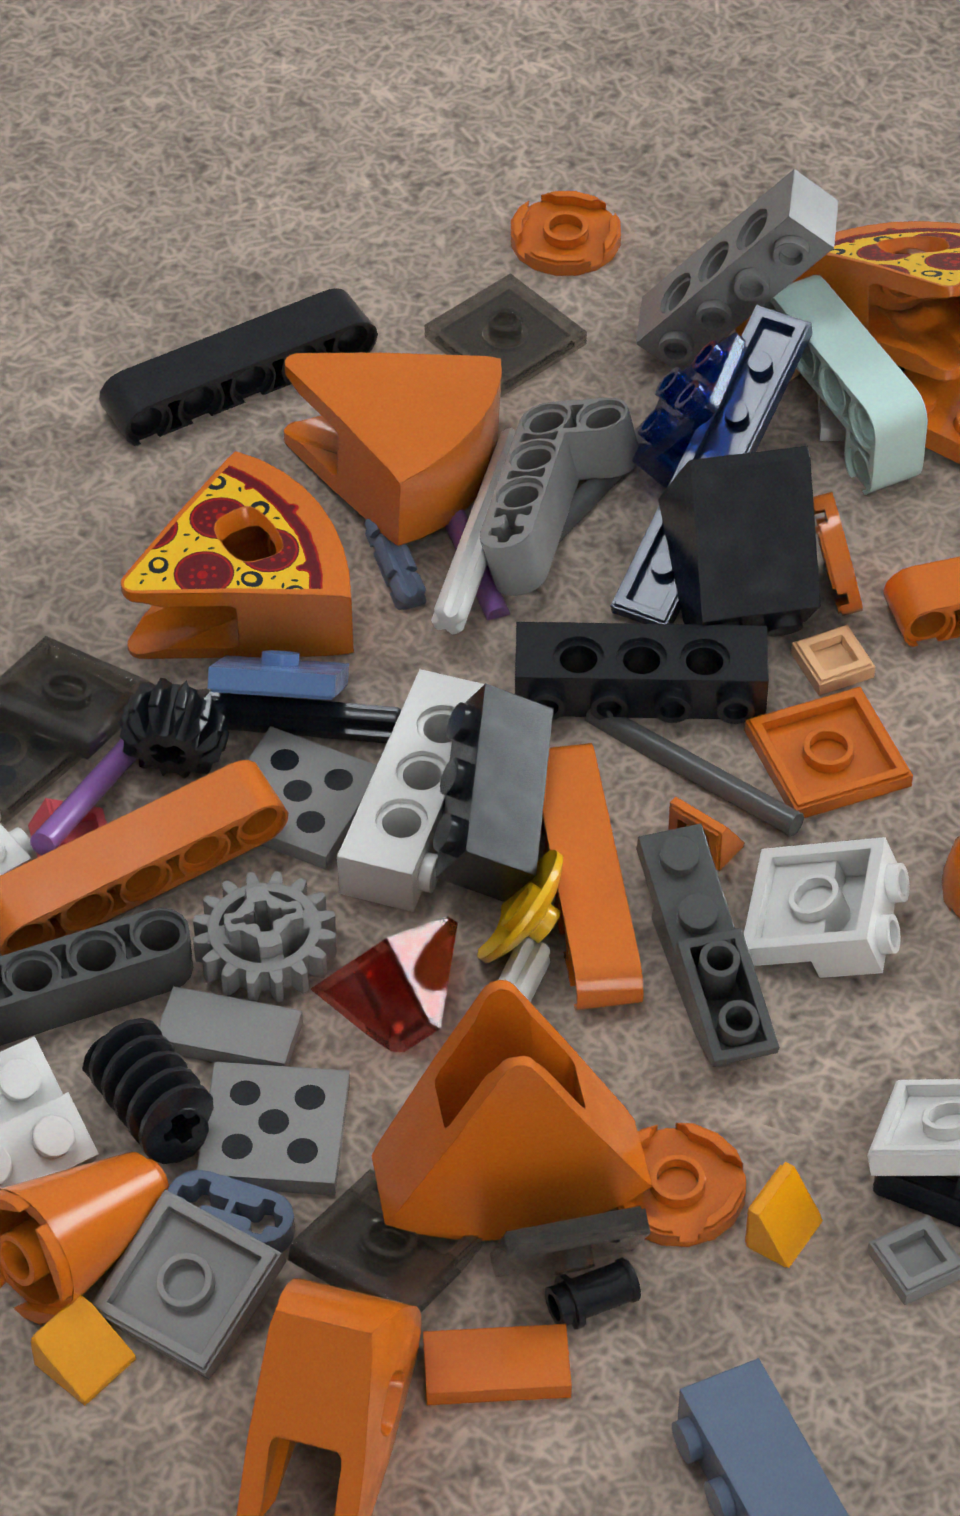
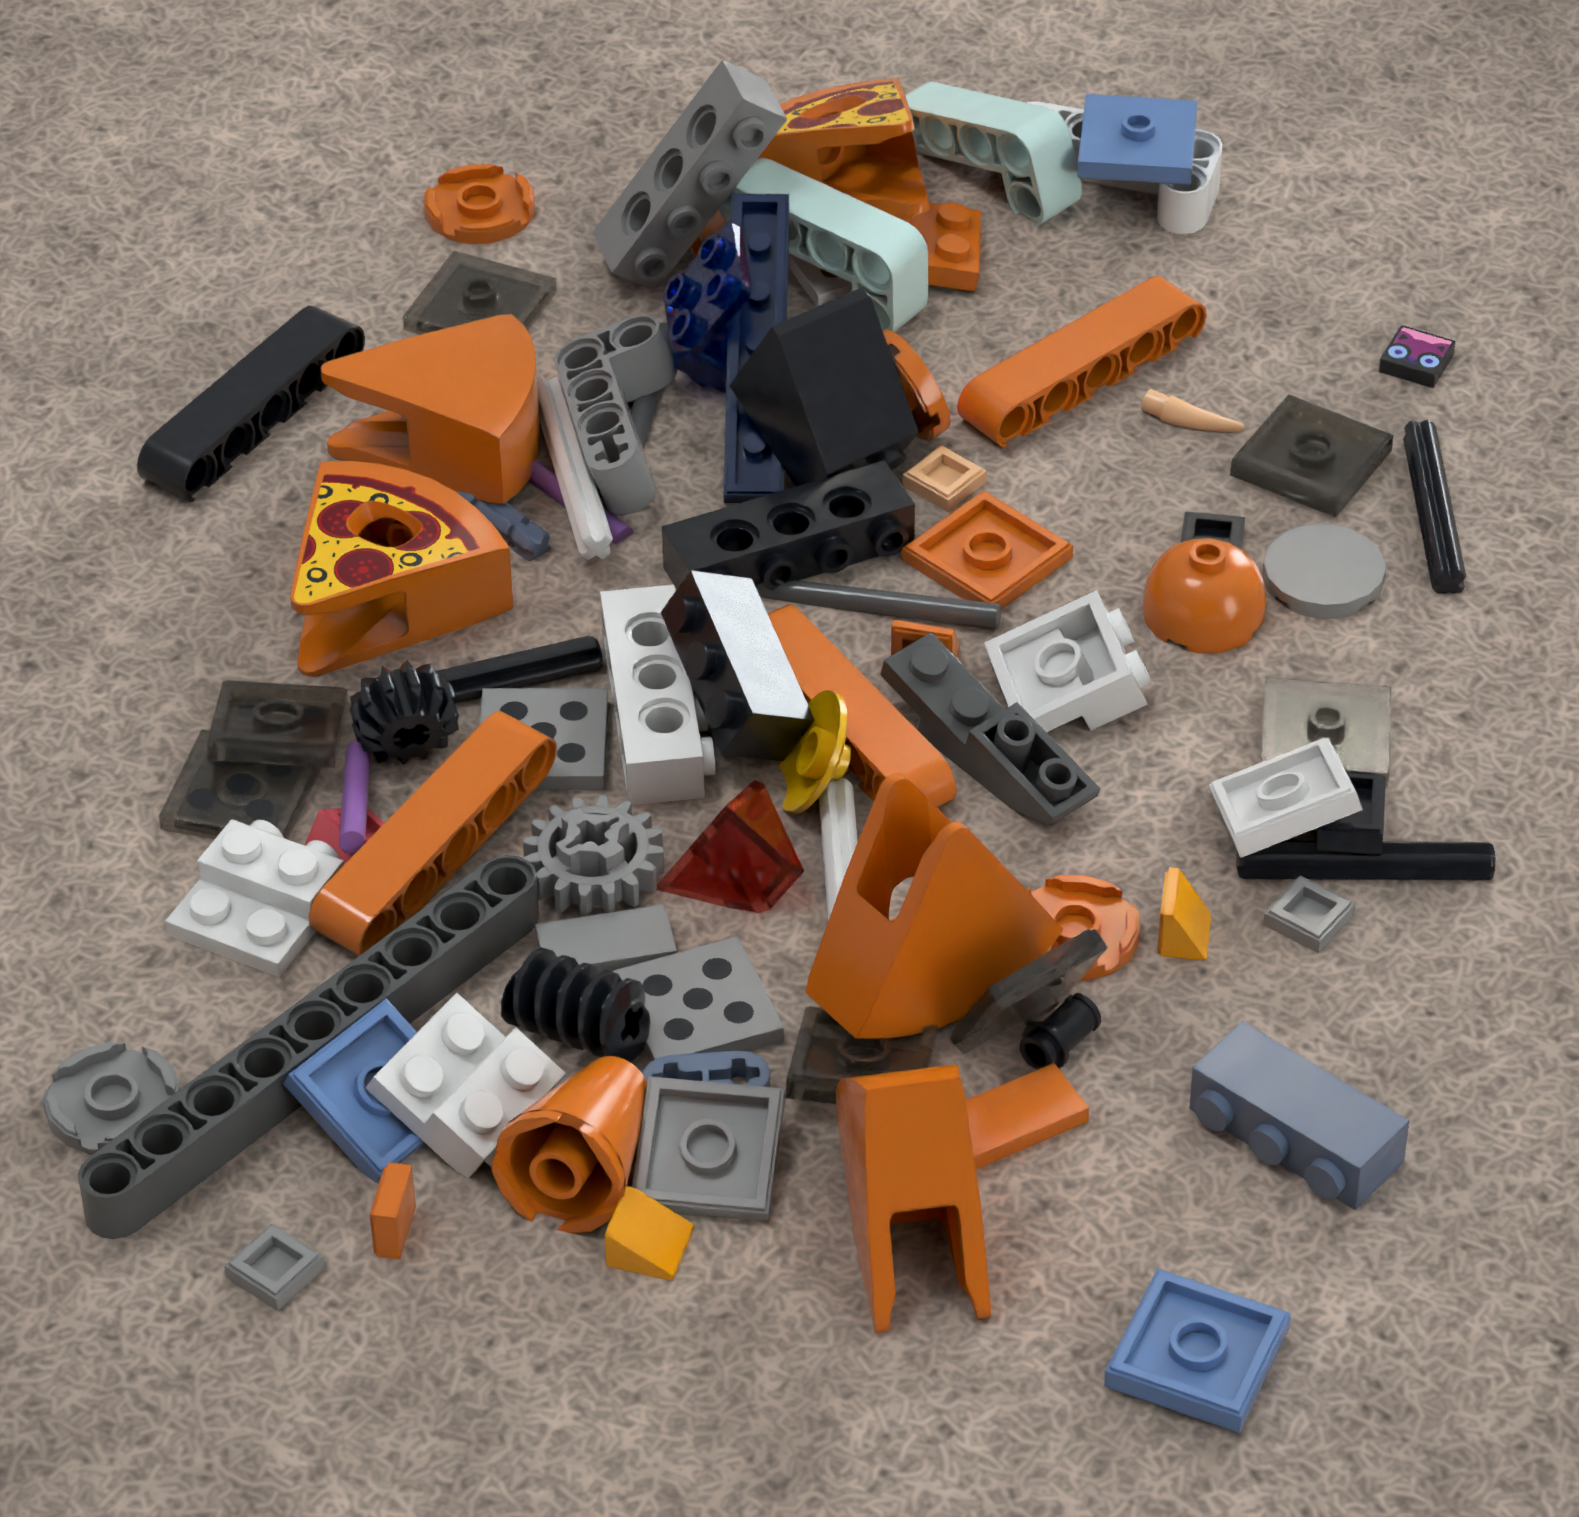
camera: 25 degrees left, 5 degrees down
medium blue plate [208,650,349,700] -> none

